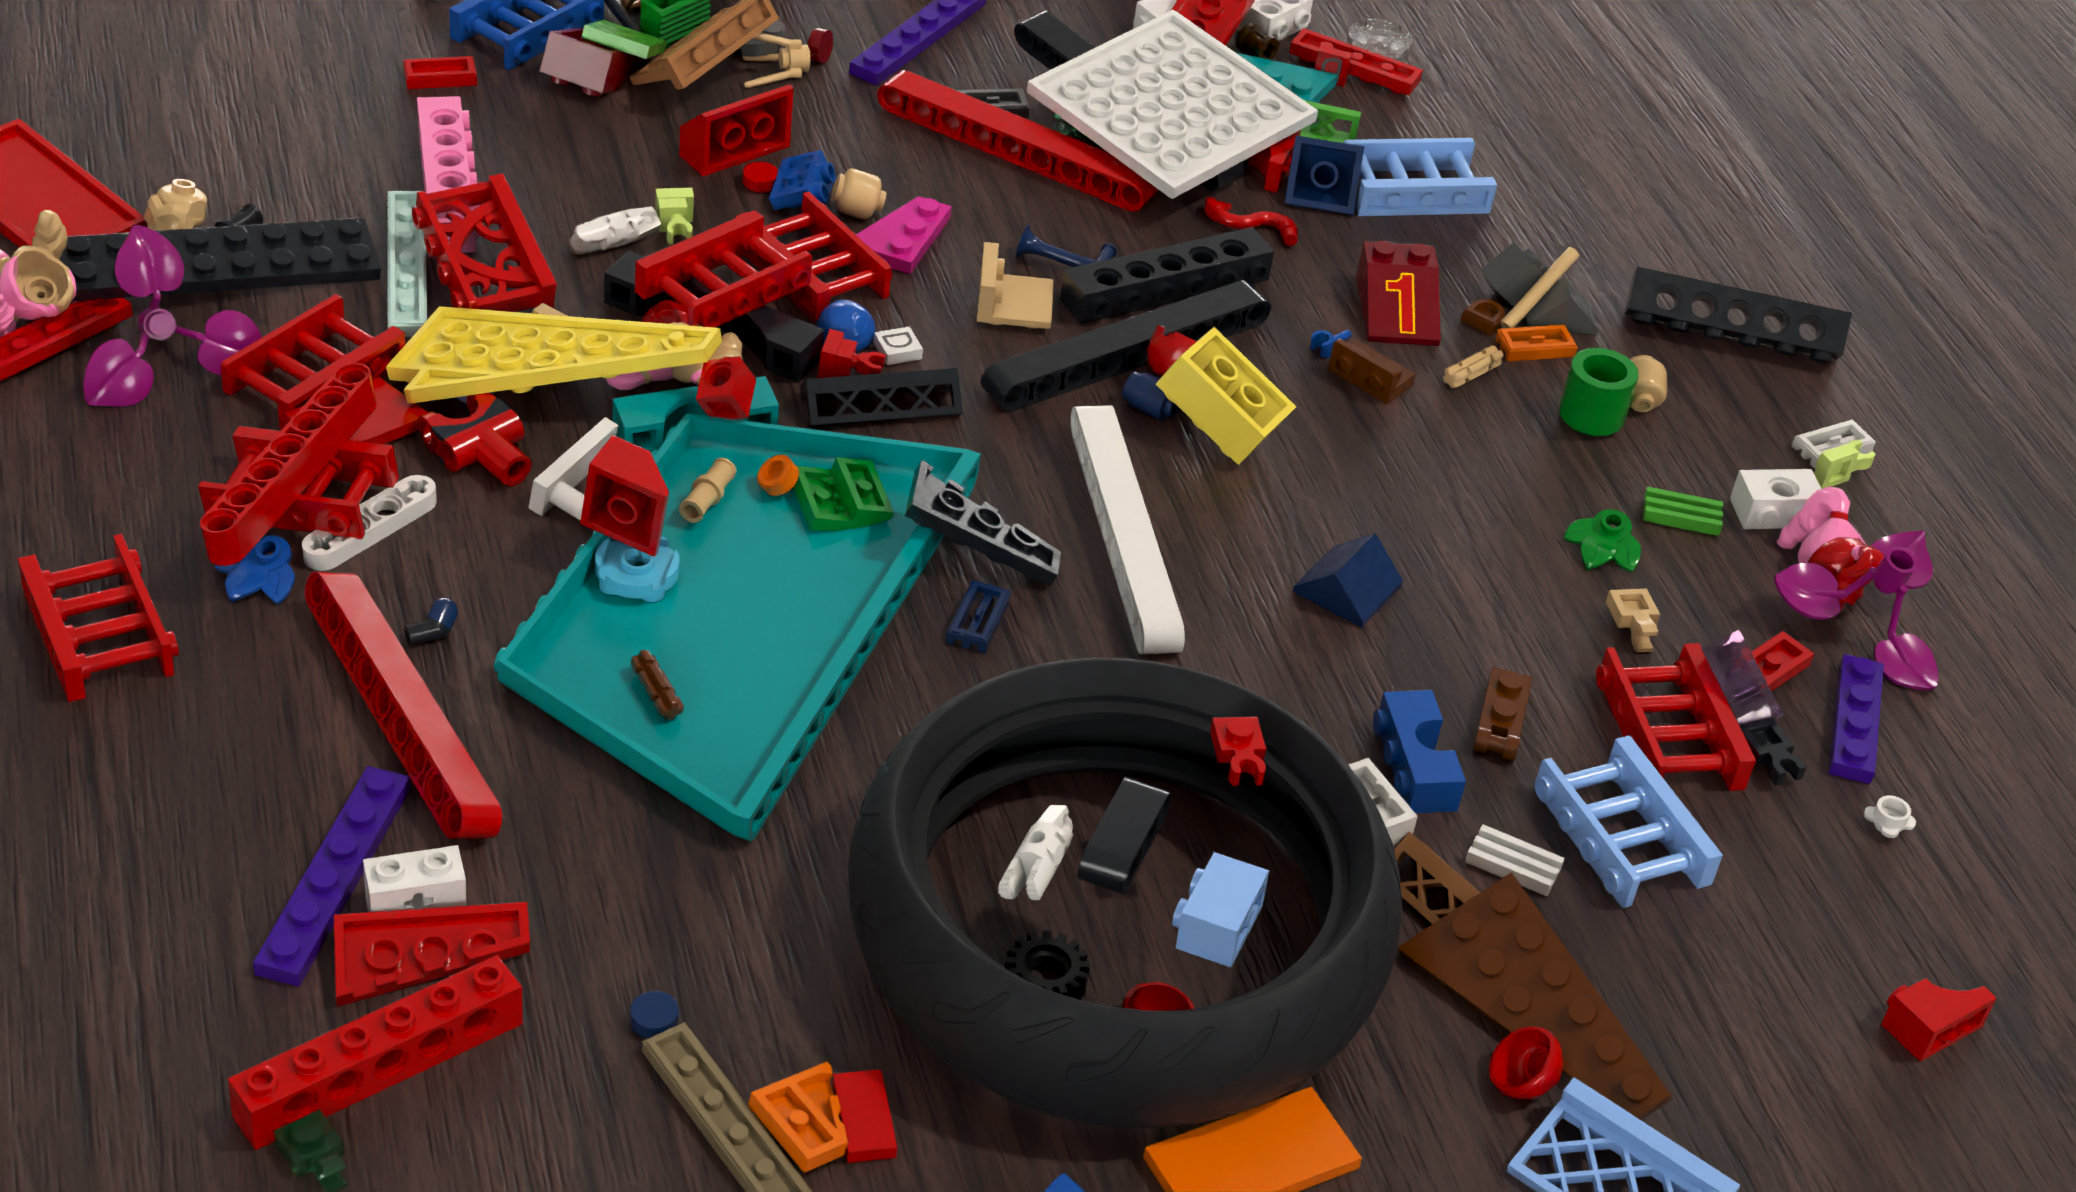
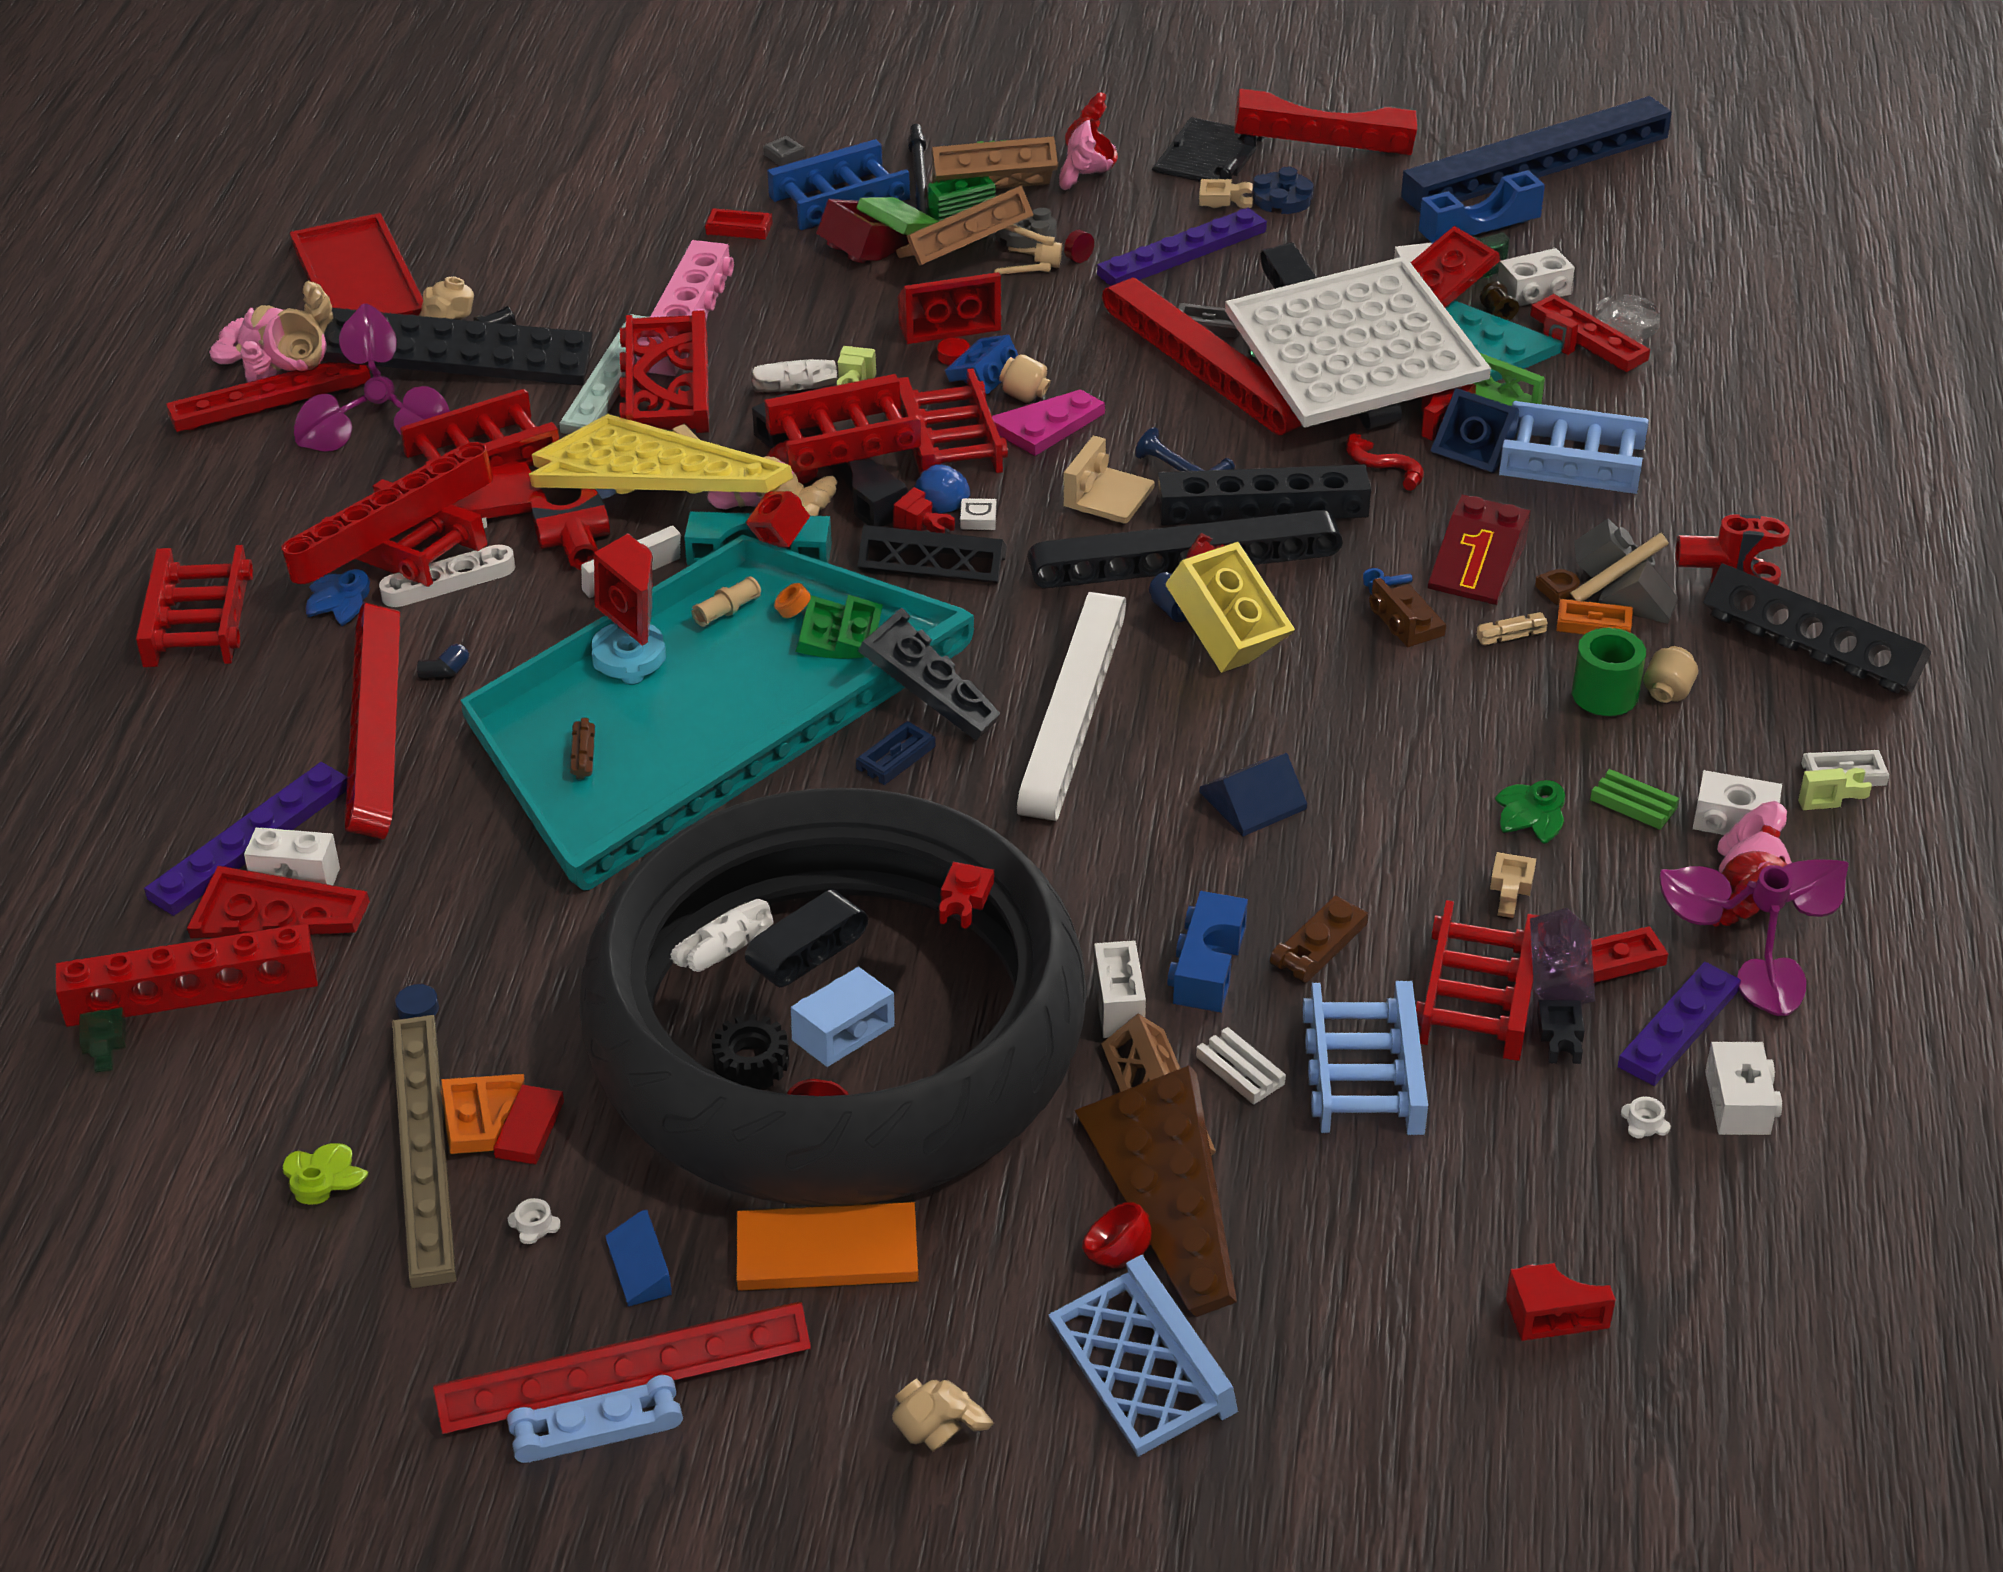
camera: 30 degrees right, 0 degrees up
none -> red connector [1675,514,1790,585]
none -> white brick [1705,1042,1782,1135]

